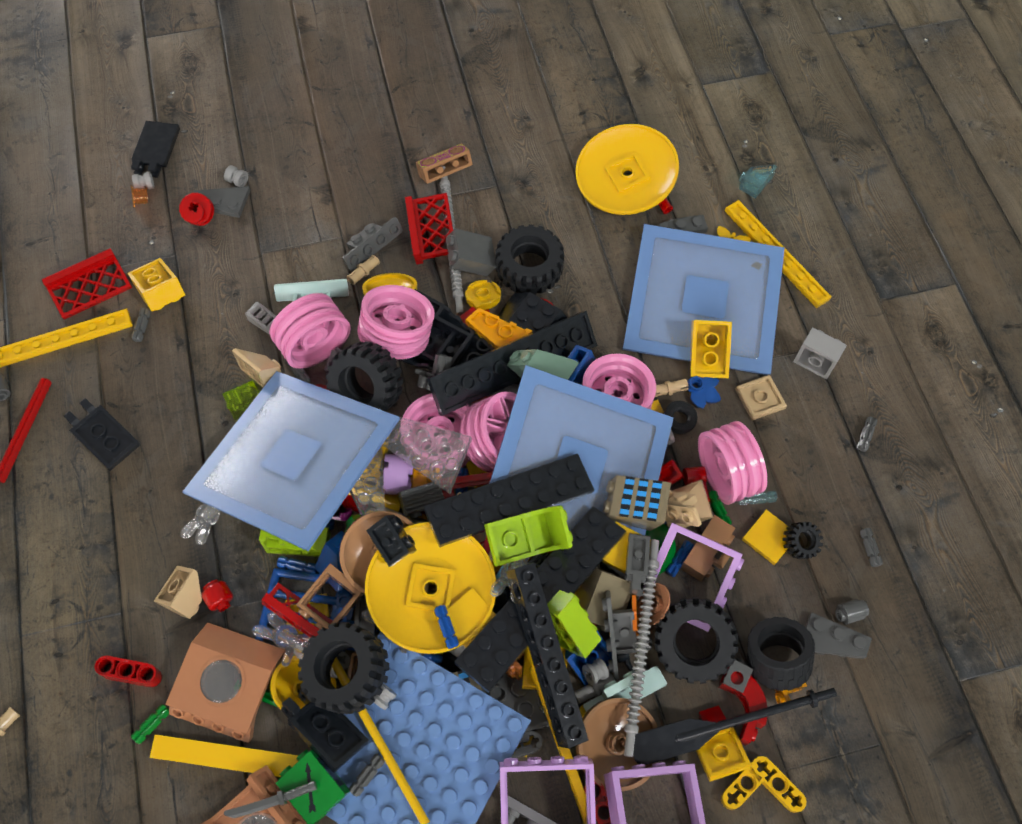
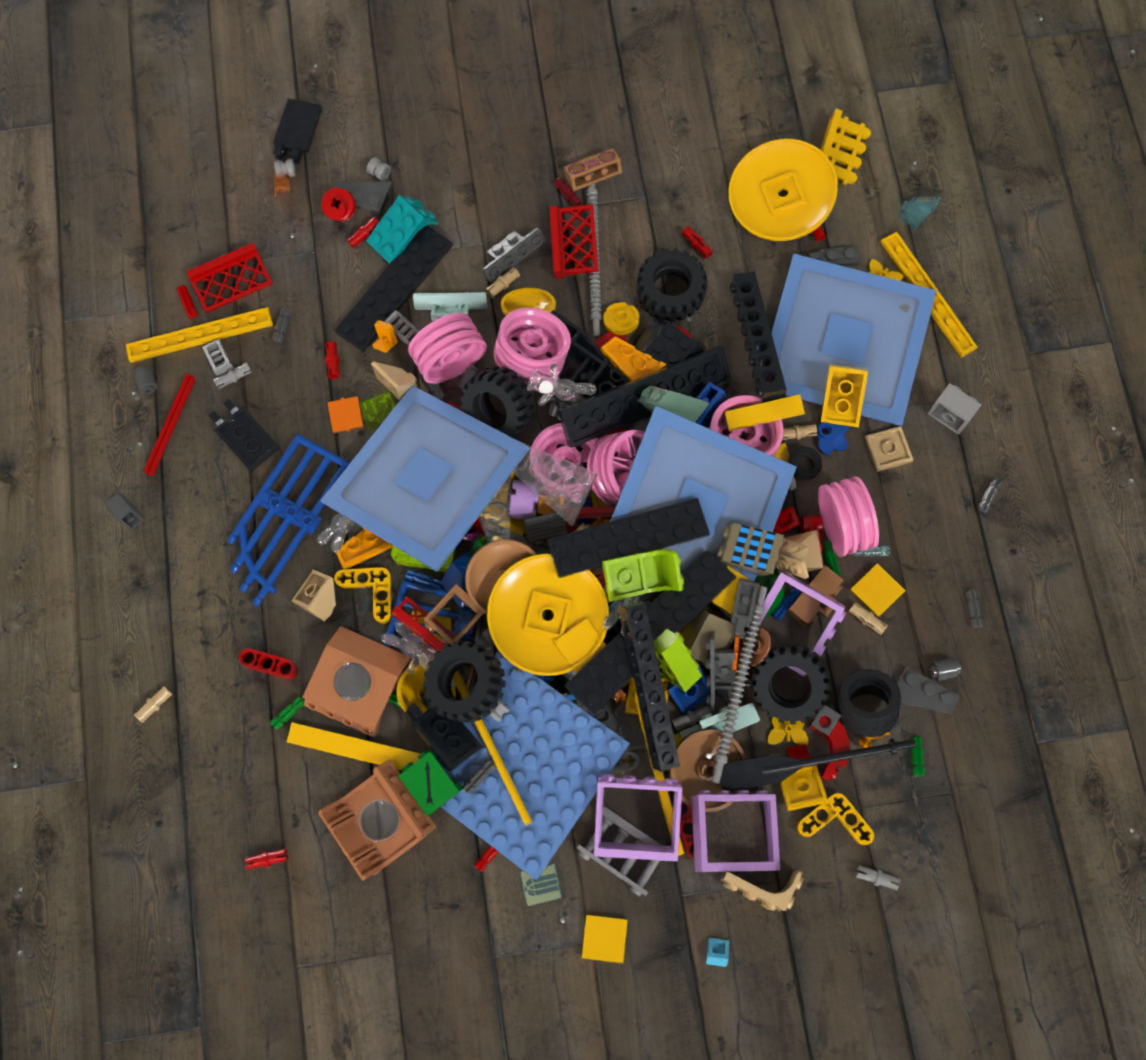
camera: 10 degrees right, 10 degrees up
yellow slope [127,258,185,311] -> none
red head [201,579,233,612] -> none
dark grey sword [224,781,317,818] -> none
black bracket [366,515,417,567] -> none
blue axle [434,605,459,649] -> none
dark grey brick [446,228,497,276] -> none
light grey wheel [582,658,609,686] -> none
black tyre [783,522,823,559] -> none
none -> red axle [177,285,198,319]
none -> light grey slope [202,339,234,377]
none -> light grey pin [213,362,252,389]
none -> blue piece [227,434,350,607]
none -> red pin [325,341,340,379]
none -> orange piece [327,396,364,433]
none -> black plate [334,226,453,352]
none -> yellow beam [334,567,392,624]
none -> light orange wing [336,528,393,569]
none -> red pin [347,216,379,248]
none -> teal bracket [366,195,439,264]
none -> light orange bracket [373,320,398,353]
none -> clear animal [527,364,597,406]
none -> dark red axle [554,178,582,207]
none -> red pin [681,226,713,259]
none -> yellow tile [725,394,805,431]
none -> black brick [730,272,787,403]
none -> yellow piece [768,717,808,746]
none -> yellow fence [820,108,871,185]
none -> tan pin [848,602,888,635]
none -> green axle [910,736,925,777]

